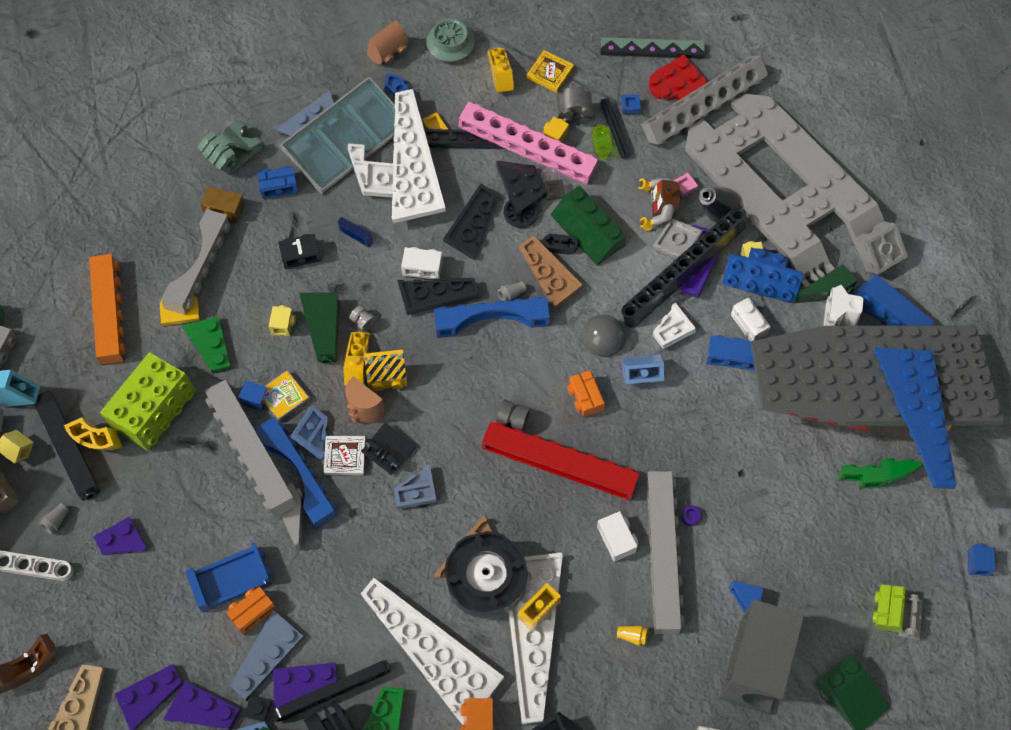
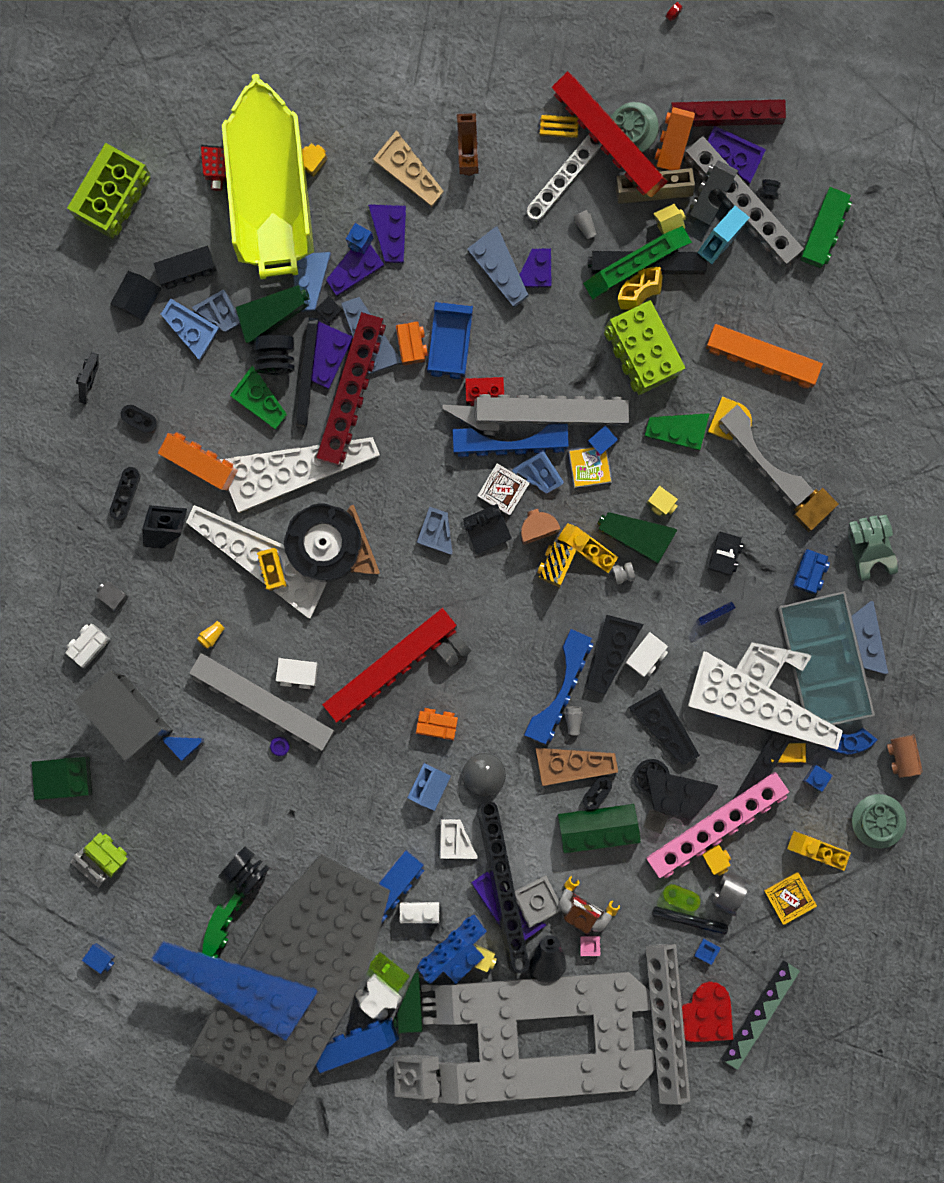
camera: 125 degrees right, 20 degrees up
none -> black wheel [218,846,270,898]
none -> dark red brick [316,312,386,467]
none -> blue brick [346,223,374,254]
none -> clear neon green tile [369,952,410,991]
none -> red brick [465,377,504,407]
none -> sand blue wing [467,226,529,308]
none -> green slope [583,226,692,300]
none -> blue brick [803,765,833,792]

